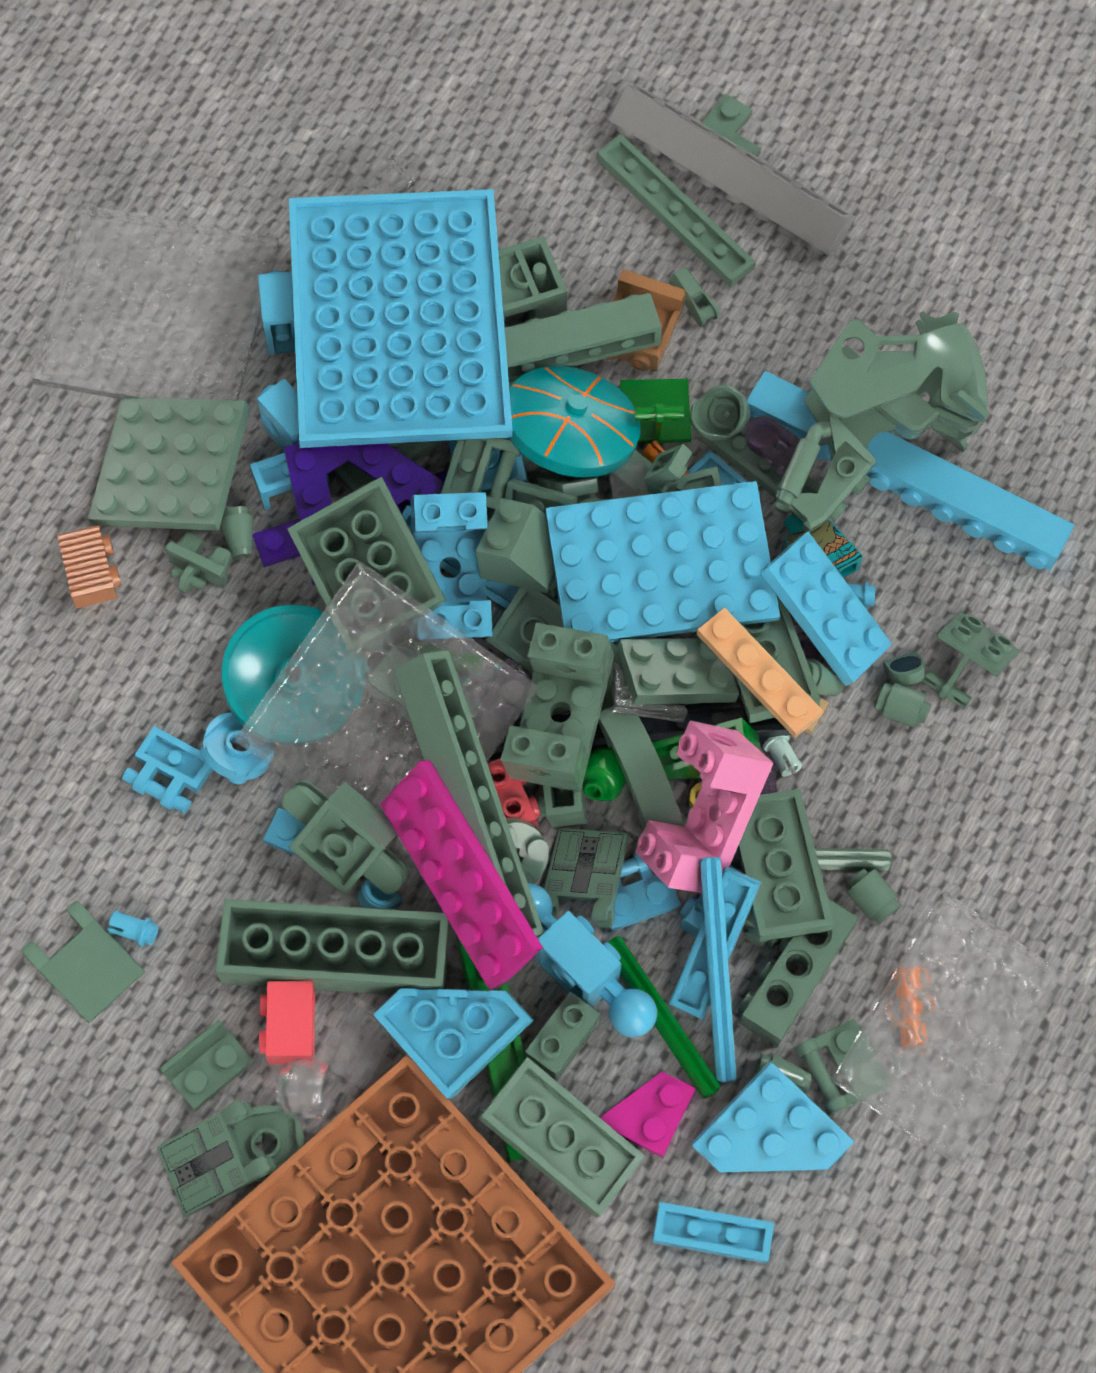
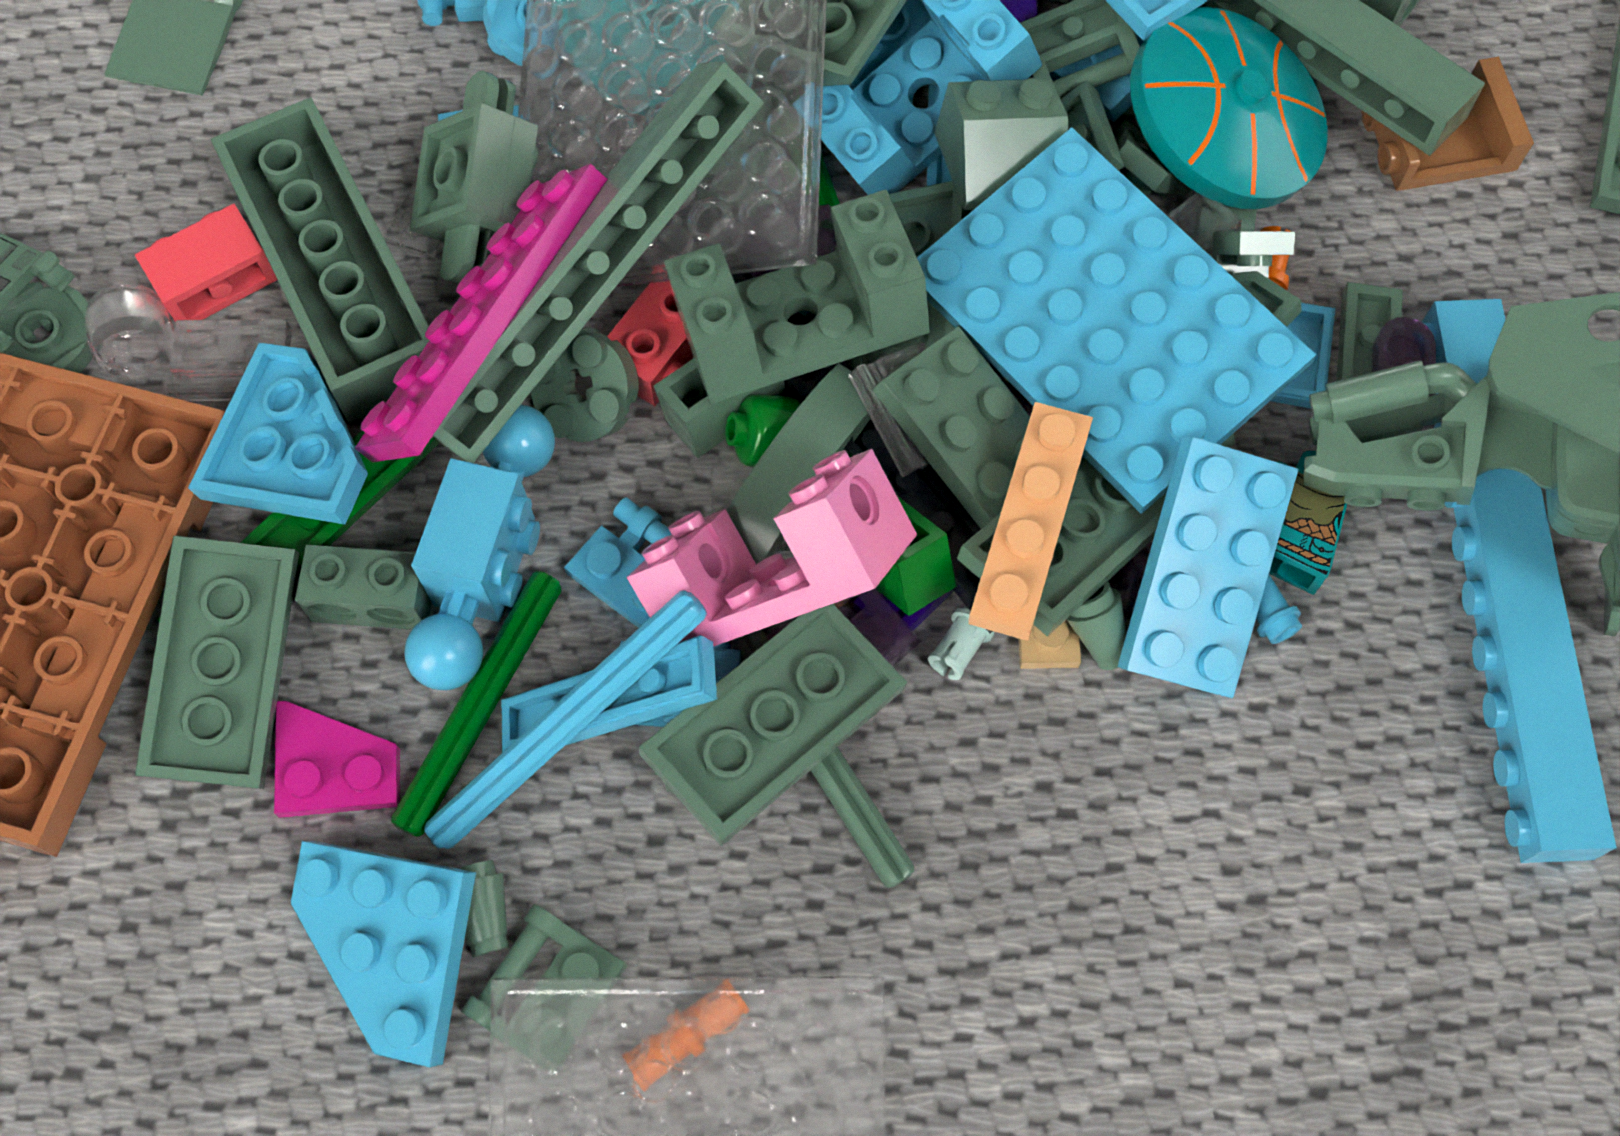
camera: 60 degrees right, 0 degrees up
medium azure pin [108,910,158,947] -> none
sand green plate [160,1020,254,1112] -> none
medium azure tile [358,879,403,910] -> none
sand green flag [544,828,629,928] -> none
green plate [620,379,691,443] -> none
medium azure plate [652,1202,774,1264] -> none
sand green bar [669,267,720,327] -> none
sand green helmet [690,385,750,441] -> none
sand green brick [738,898,859,1048] -> none
sand green brick [847,869,901,924] -> none
sand green brick [875,683,932,728] -> none
sand green tile [883,651,925,686] -> none
sand green plate [922,612,1020,710] -> none

